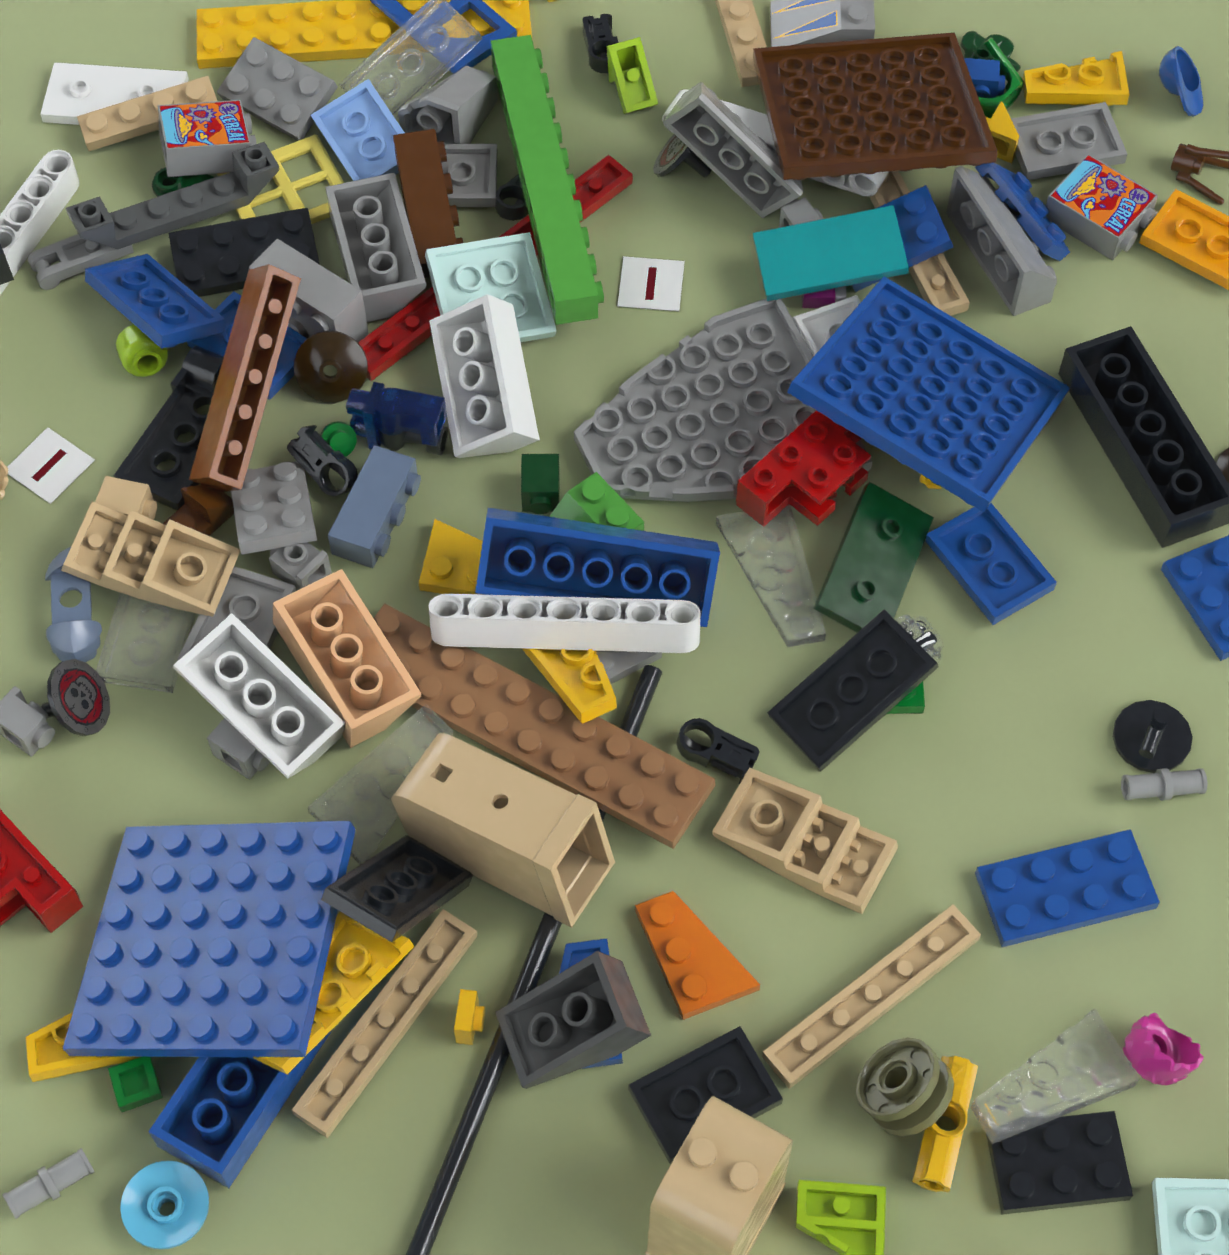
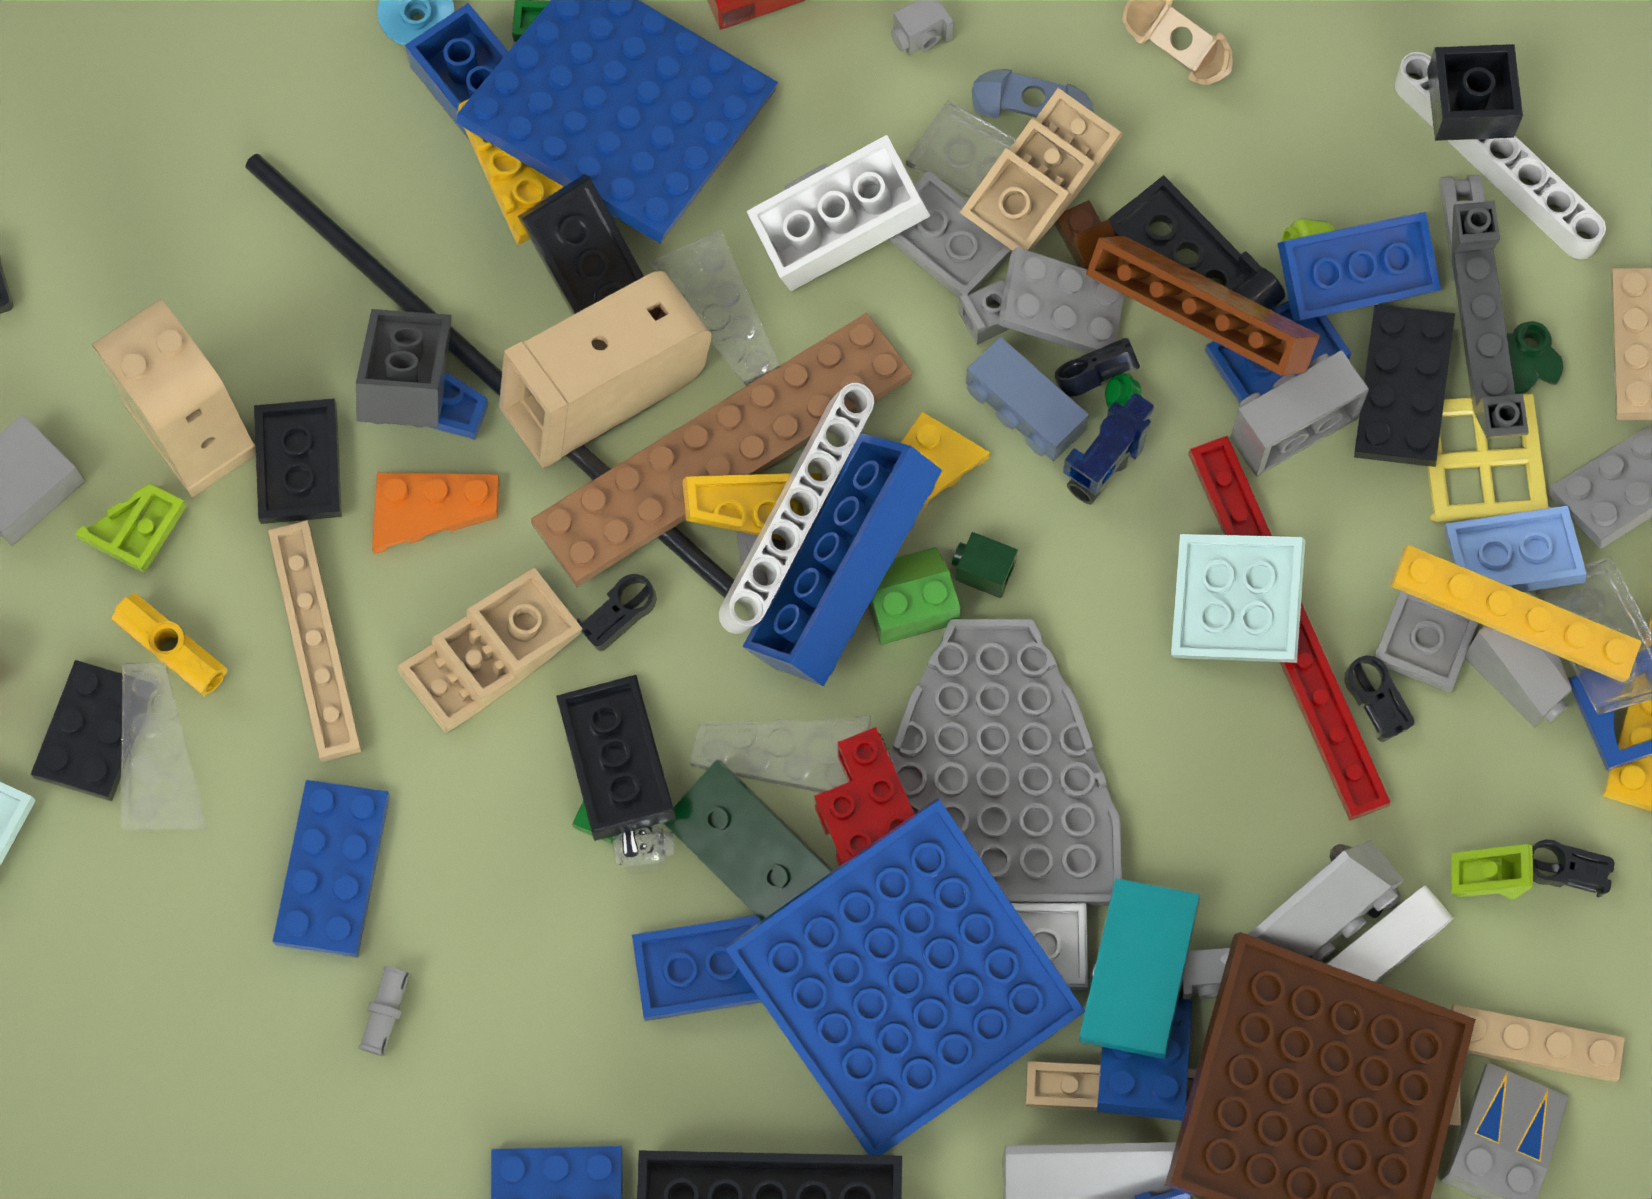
camera: 115 degrees right, 10 degrees up
white sticker [7,428,95,504] -> none
shield [41,659,110,736] -> none
tan brick [95,476,157,520] -> none
brick [158,100,256,177] -> none
light nougat slope [273,569,421,748] -> none
tan plate [292,909,477,1138] -> none
dark brown dish [294,331,368,403] -> none
light grey slope [325,173,426,322] -> none
reddish brown brick [393,129,463,278] -> none
white slope [429,294,540,458] -> none
yellow plate [454,989,485,1045] -> none
bright green brick [491,35,604,325] -> none
white sticker [617,256,685,311] -> none
olive wheel [856,1037,954,1137] -> none
black shield [1112,700,1193,773] -> none
dark pink hair [1123,1012,1204,1085] -> none
none -> yellow plate [1390,545,1642,682]

